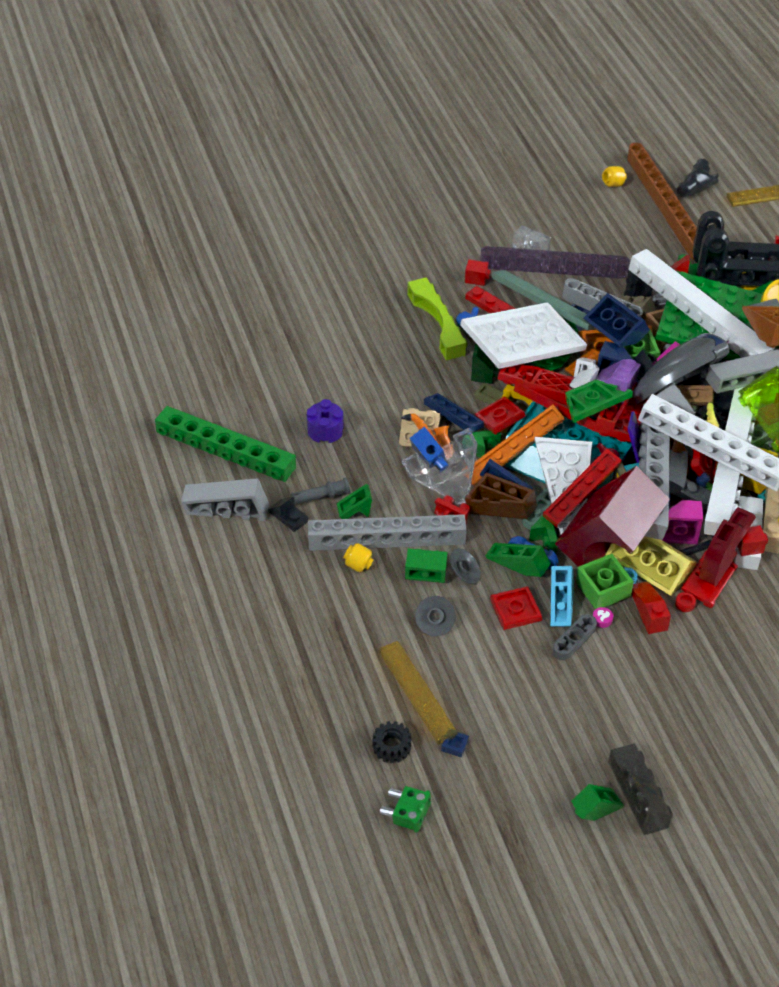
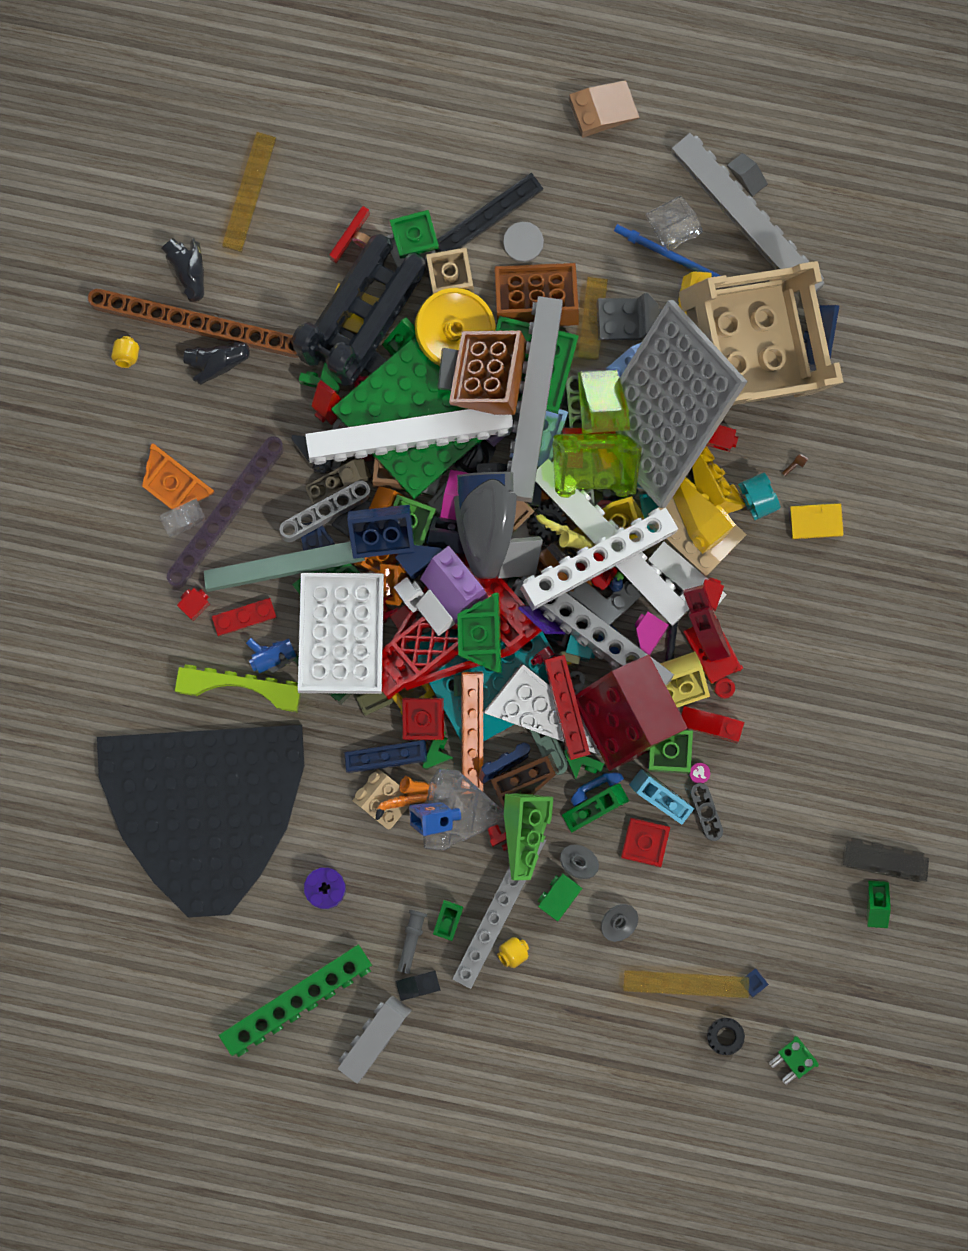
camera: 55 degrees left, 35 degrees up
none -> black piece [97,725,305,918]
none -> orange wing [142,443,215,512]
none -> black animal [183,342,250,385]
none -> dark red piece [383,595,398,623]
none -> bright green wedge [504,794,553,880]

